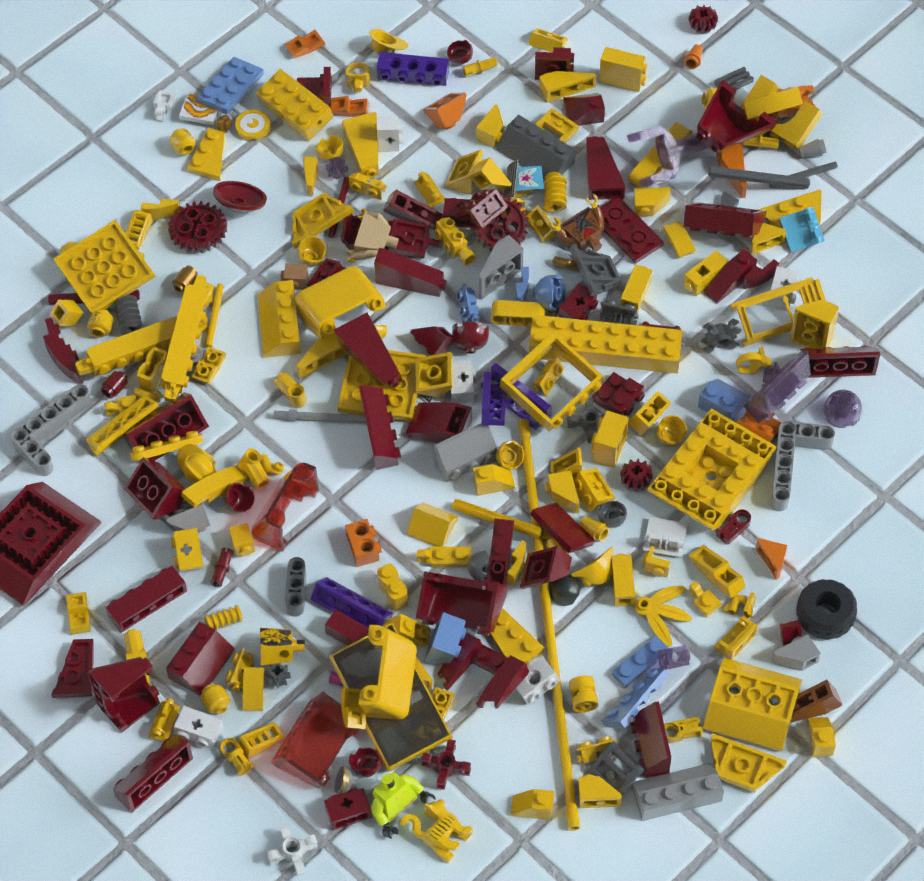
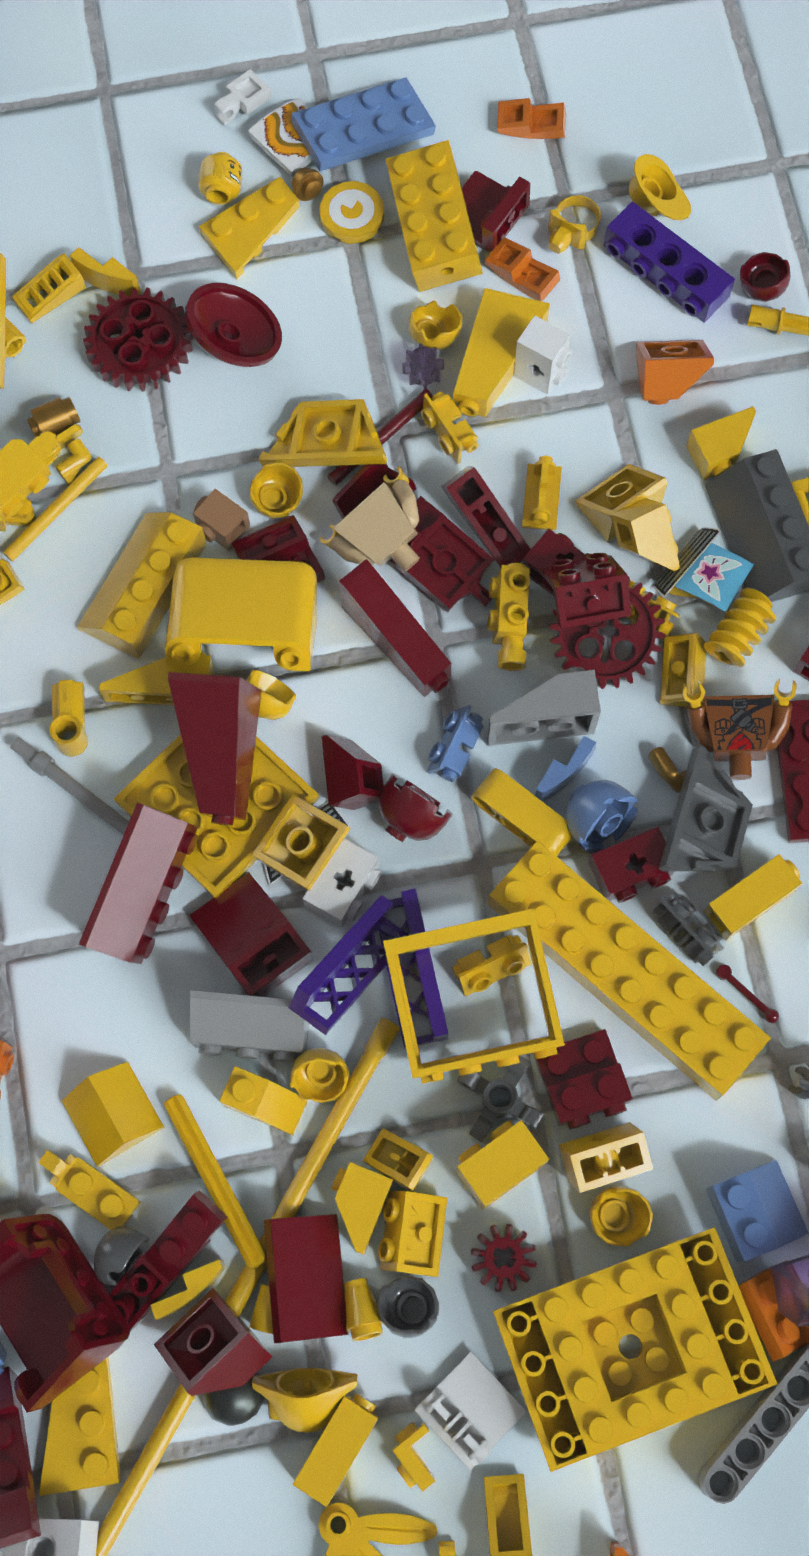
camera: 35 degrees right, 15 degrees up
yellow slope [303,156,319,197] -> none
dark red piece [716,509,751,545] -> none

